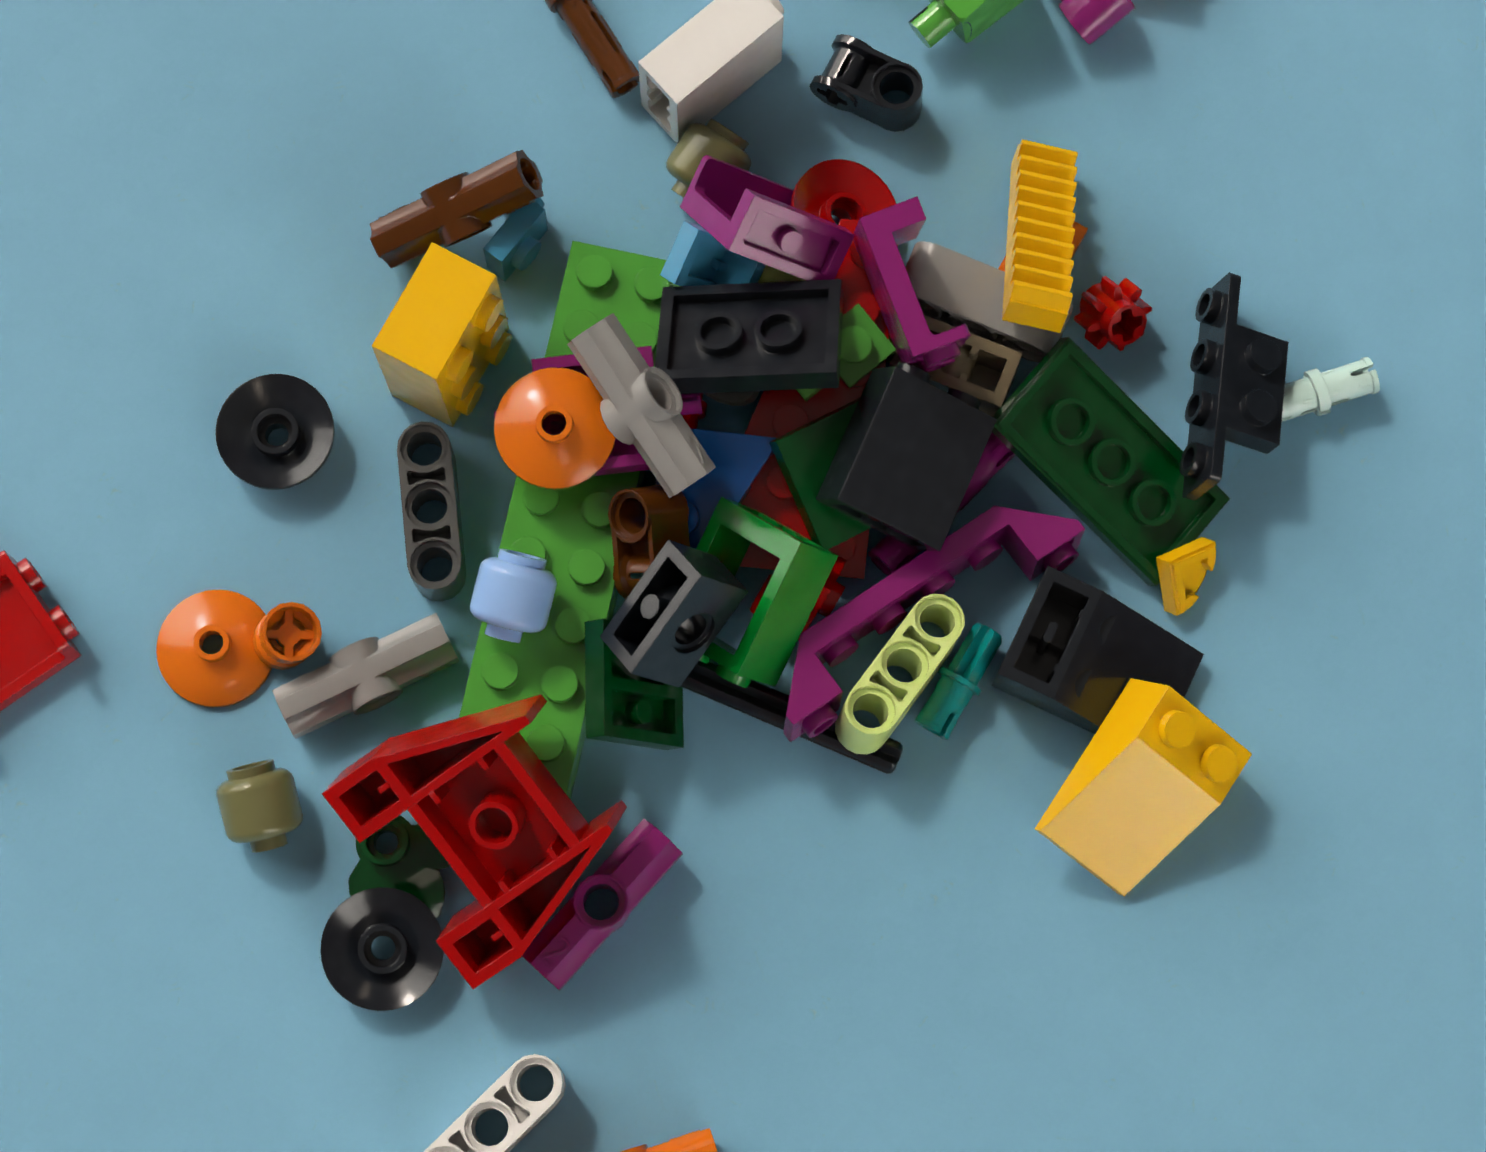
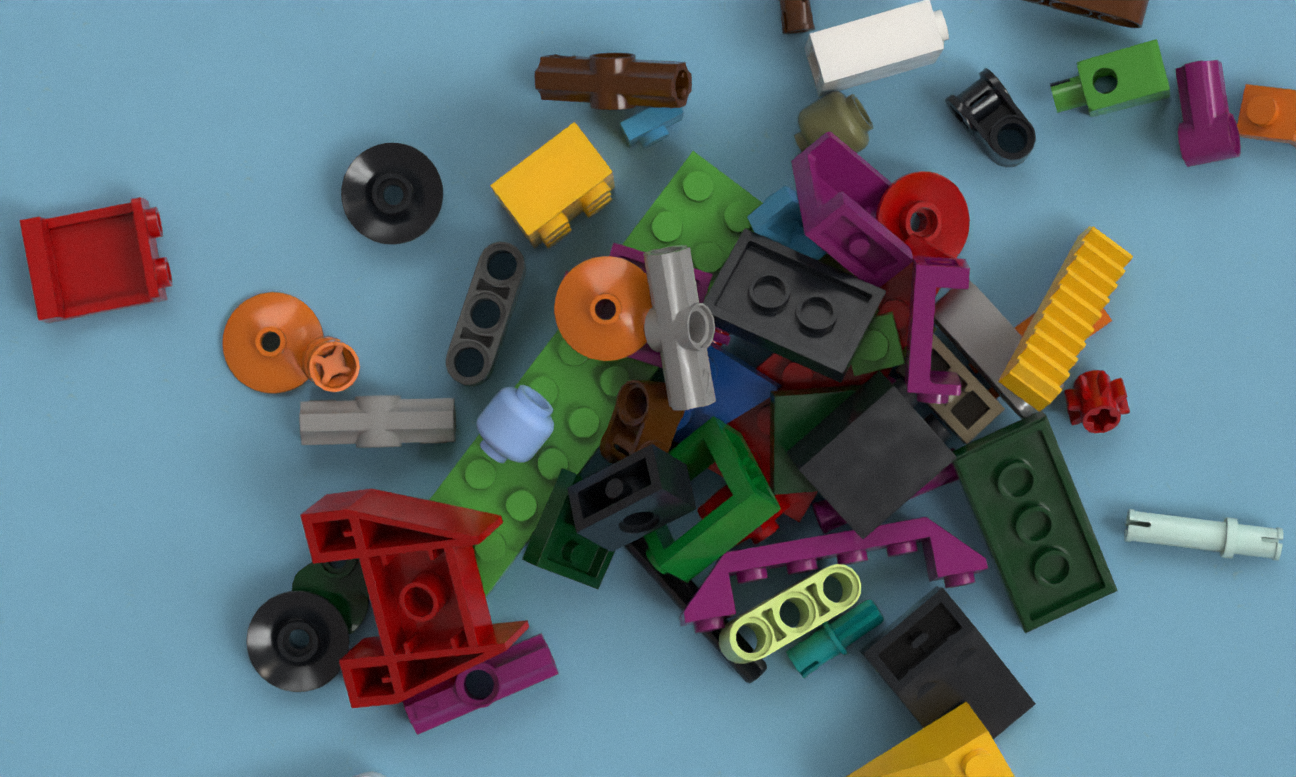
camera: 30 degrees right, 10 degrees up
olive head [216,759,303,853] -> none
yellow tile [1156,537,1216,616] -> none
black bracket [1180,272,1289,501] -> none

